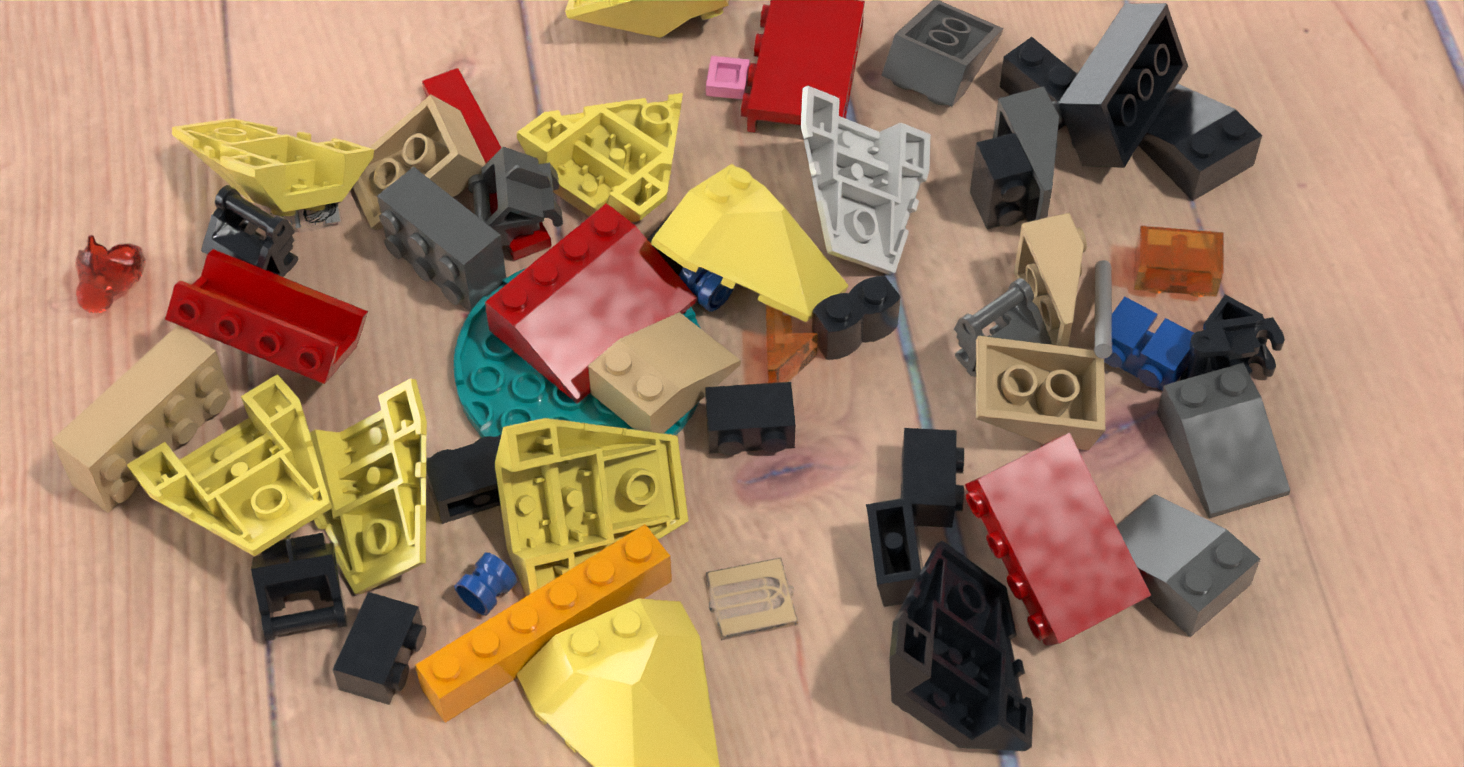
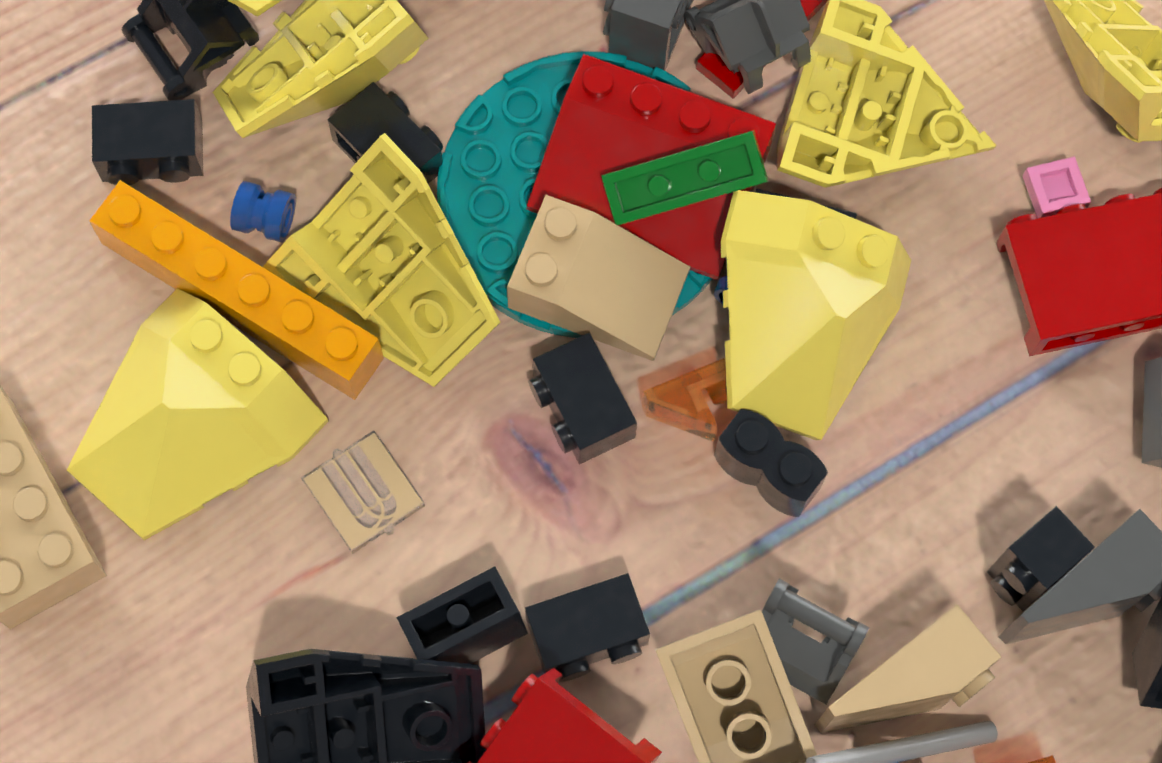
camera: 65 degrees right, 15 degrees up
white wedge [801,86,931,275] -> none
none -> green plate [601,130,768,225]

